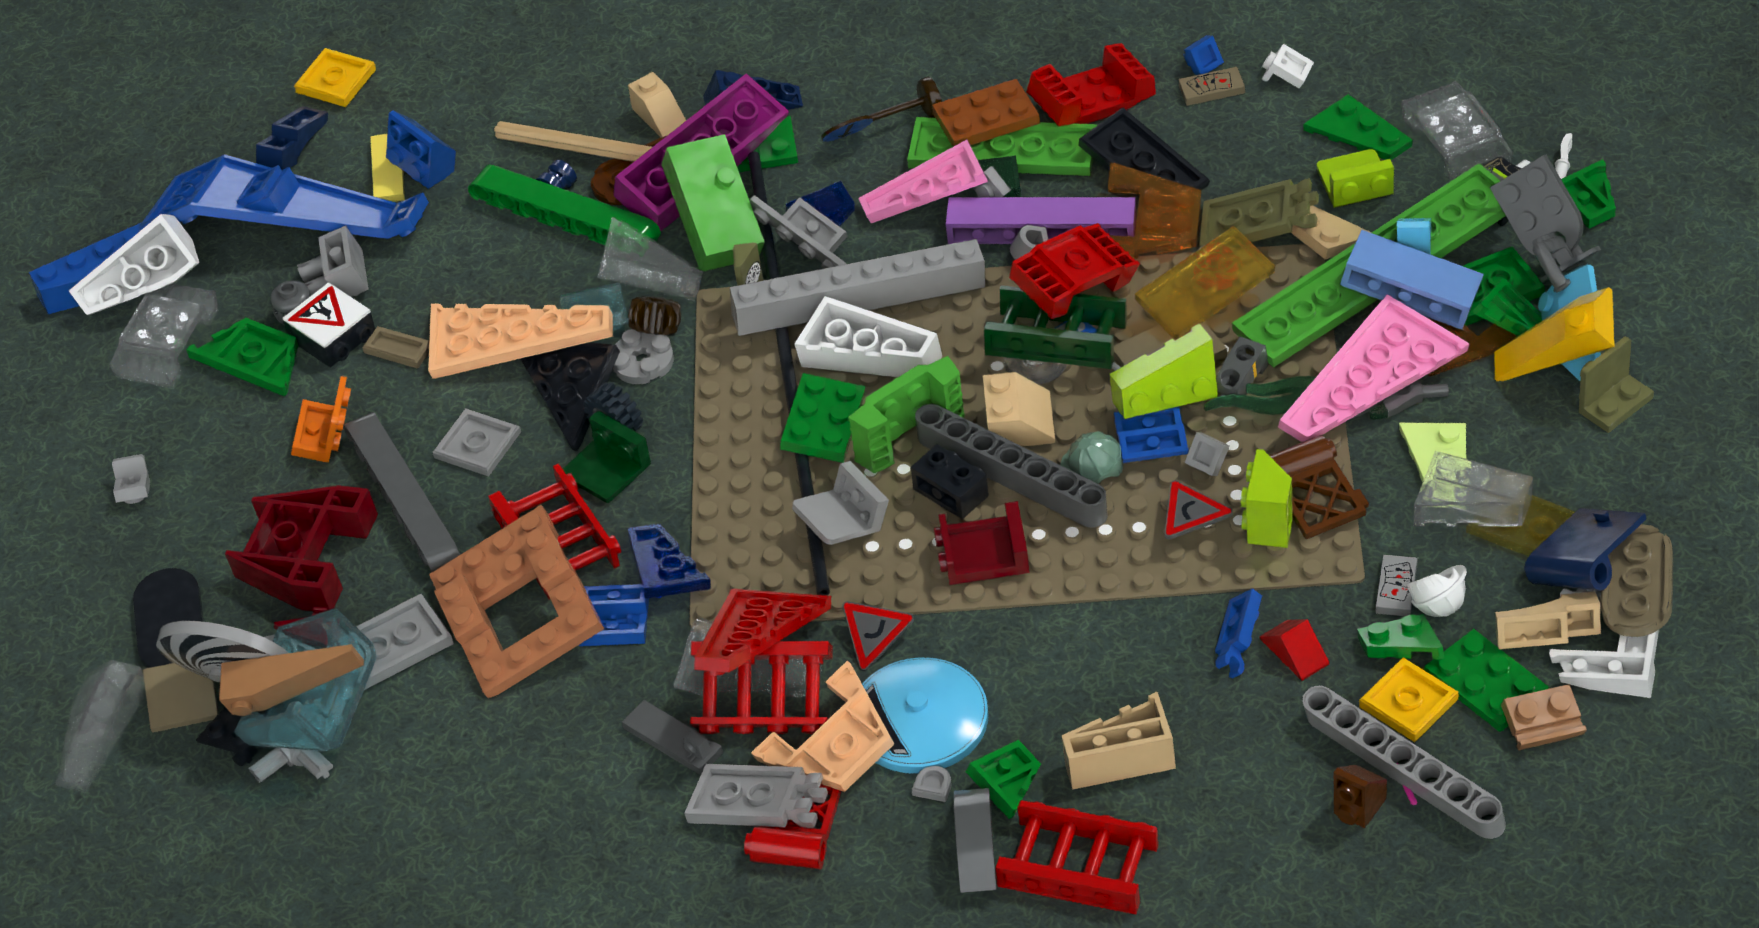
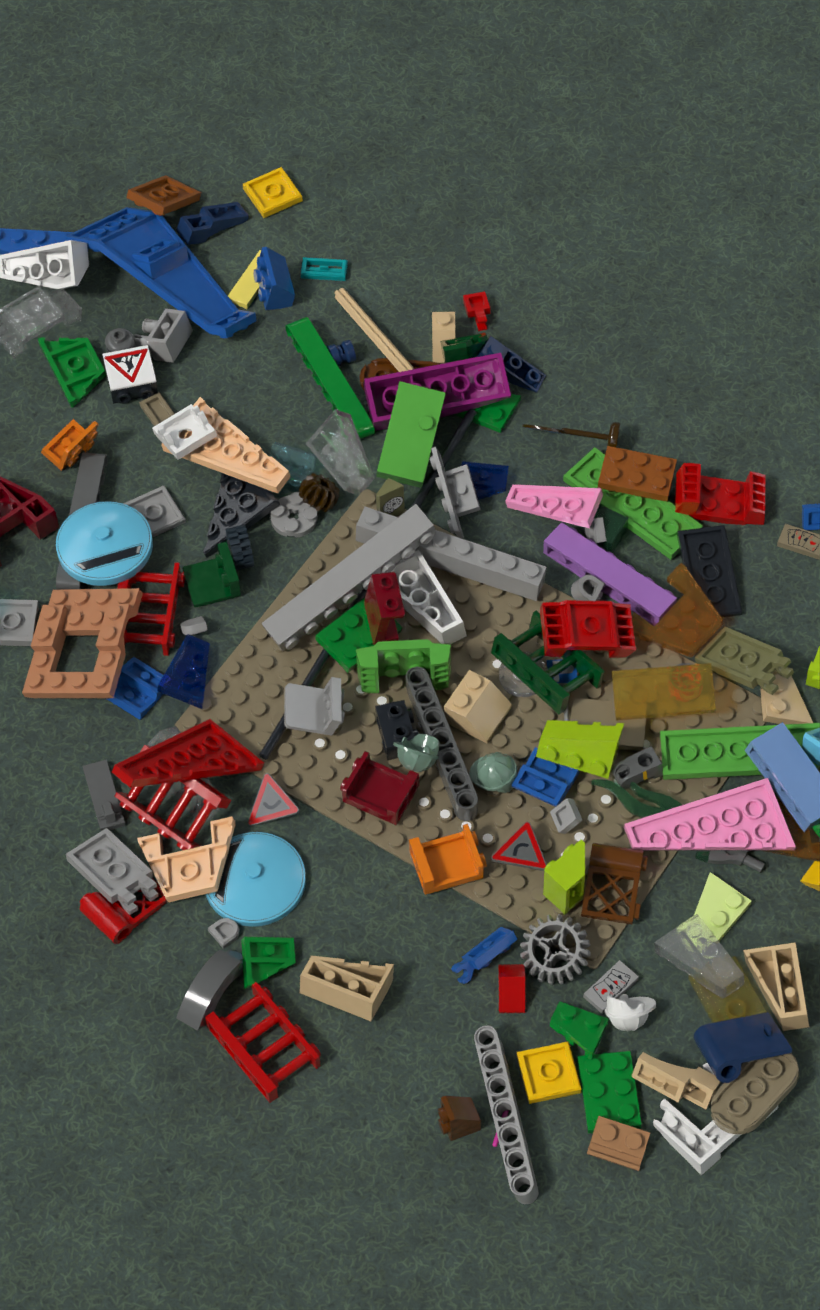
camera: 30 degrees right, 10 degrees up
none -> medium azure dish [56,502,153,586]
none -> dark orange plate [126,175,201,216]
none -> white piece [152,404,217,460]
none -> light grey tile [180,616,208,635]
none -> light grey brick [262,504,436,652]
none -> teal tile [301,257,348,281]
none -> dark red panel [364,572,405,645]
none -> sand green piece [393,734,439,772]
none -> orange panel [409,824,487,895]
none -> dark green slope [440,333,488,363]
none -> red plate [463,291,490,331]
none -> light grey gear [520,914,591,985]
none -> tan wedge [743,943,809,1031]

